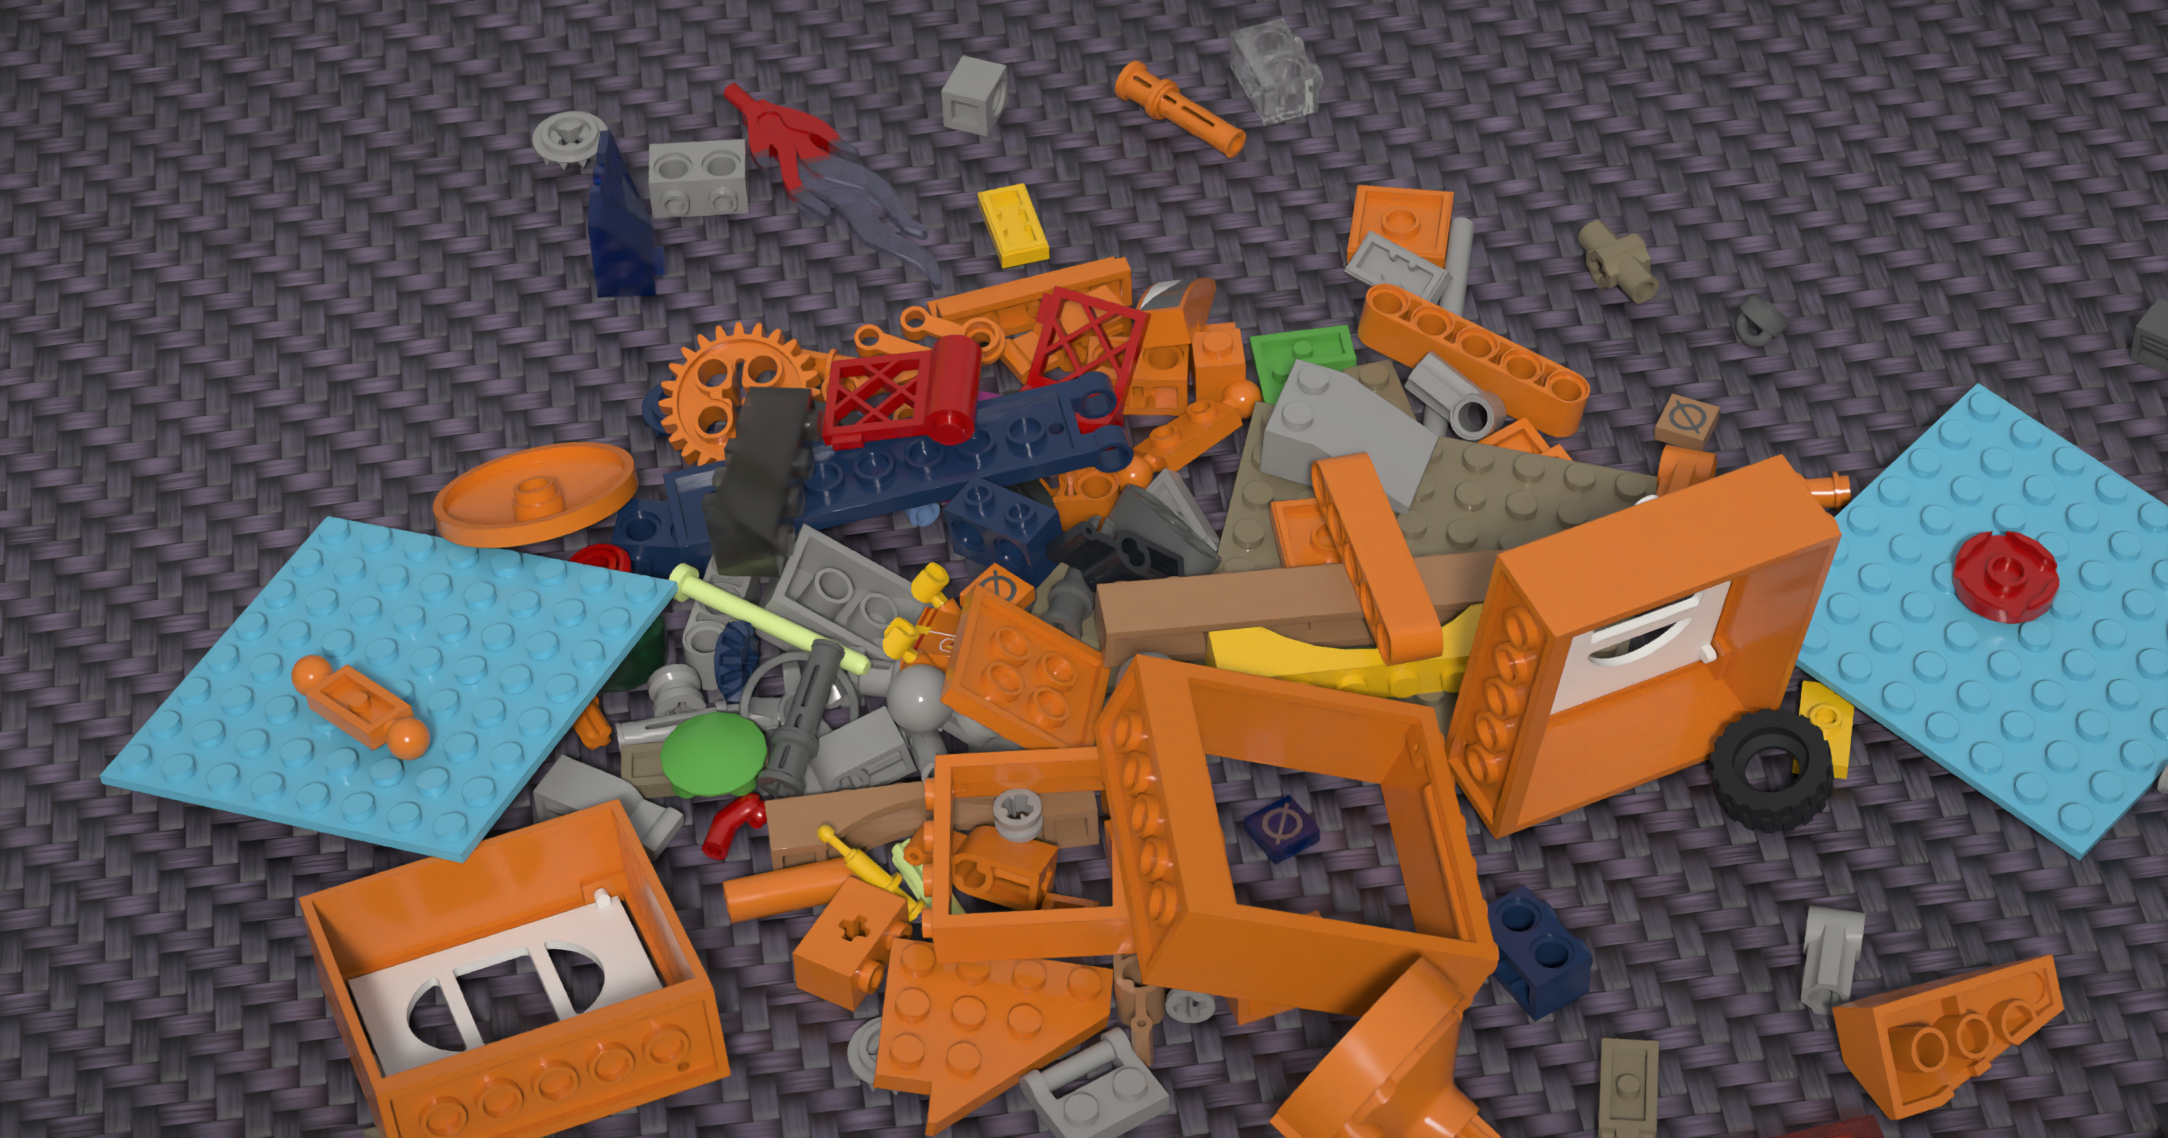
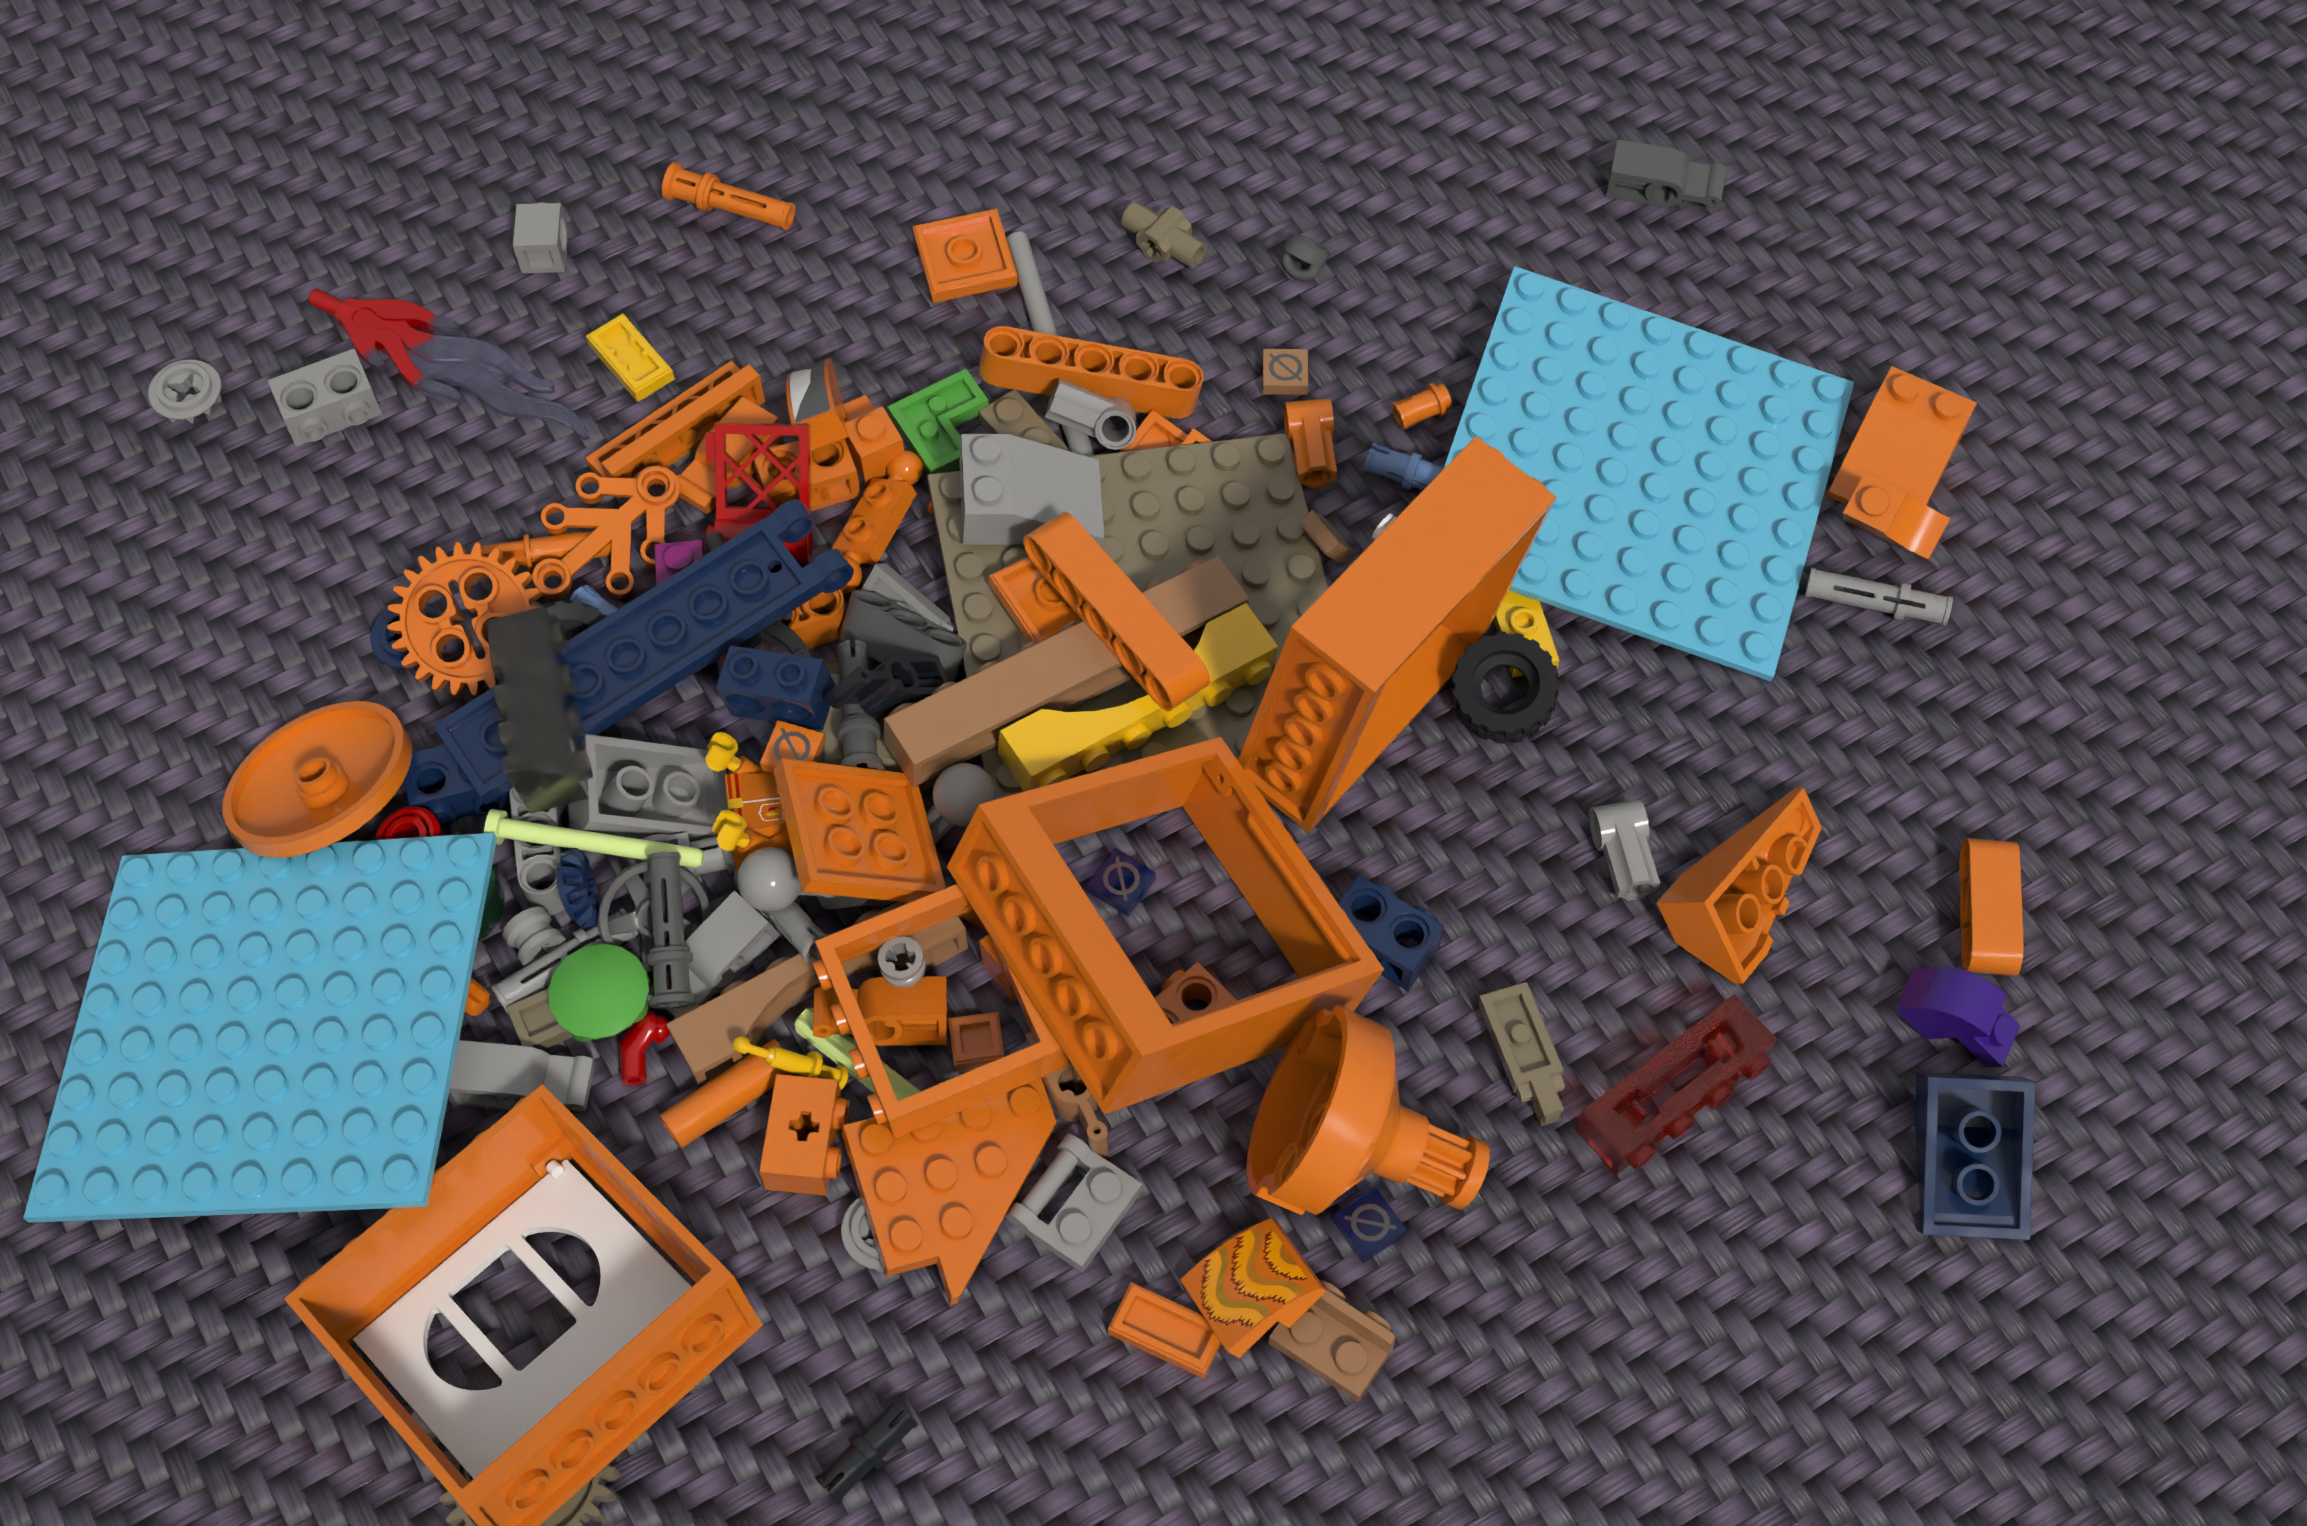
camera: 25 degrees left, 15 degrees up
orange plate [291,655,430,761] -> none
clear blue wedge [587,130,666,298] -> none
red piece [822,335,983,451] -> none
clear brick [1230,18,1323,126] -> none
light grey plate [1344,230,1453,304] -> none
red tile [1952,531,2060,624] -> none

